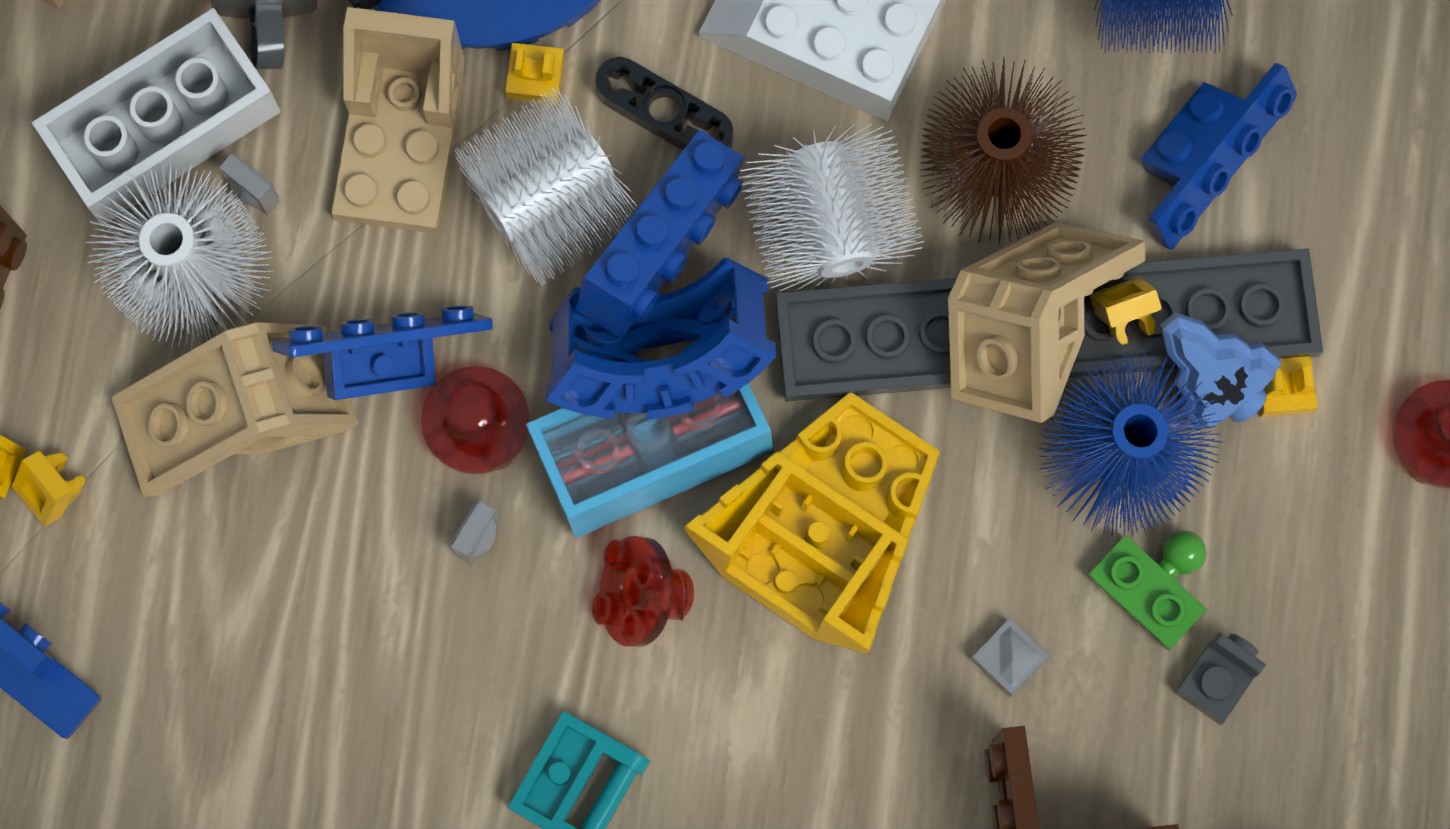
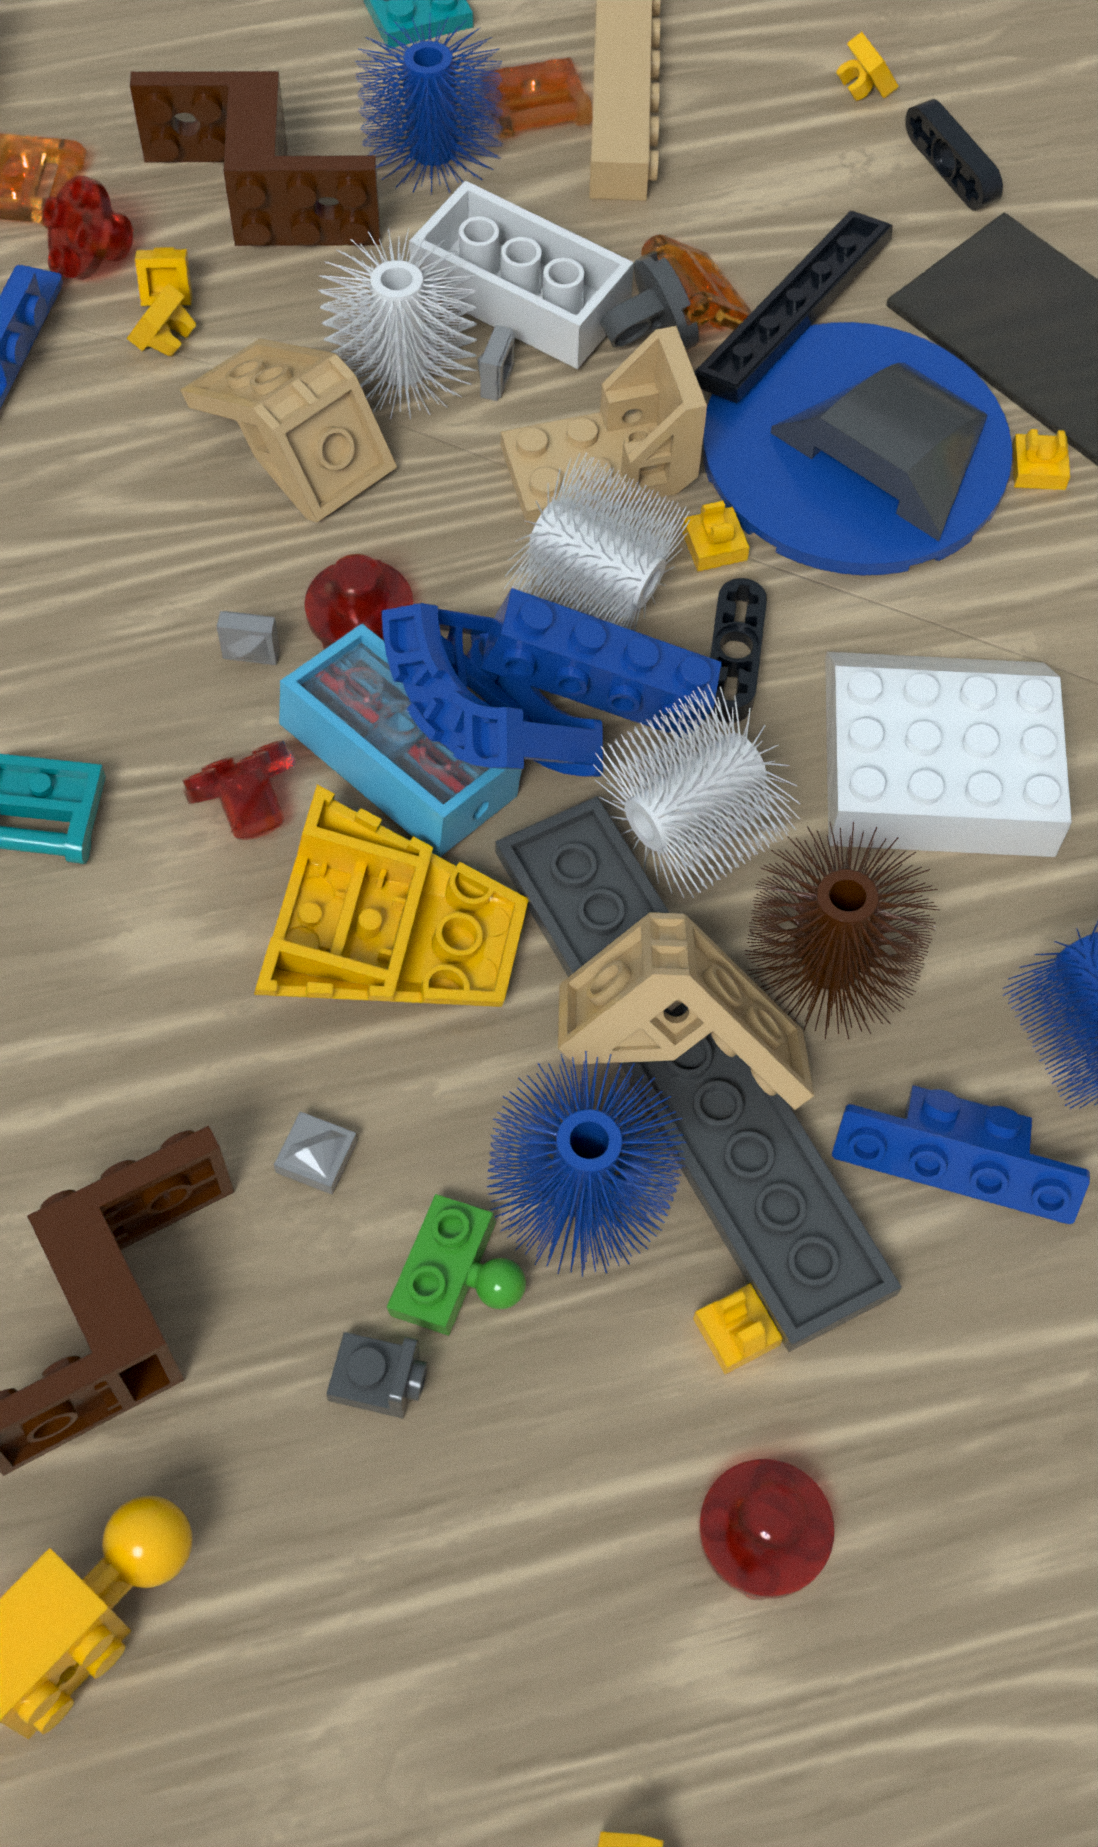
camera: 65 degrees right, 15 degrees down
blue bracket [272,306,493,400] -> none
yellow tile [1089,277,1162,345] -> none
medium blue rock [1160,312,1282,428] -> none

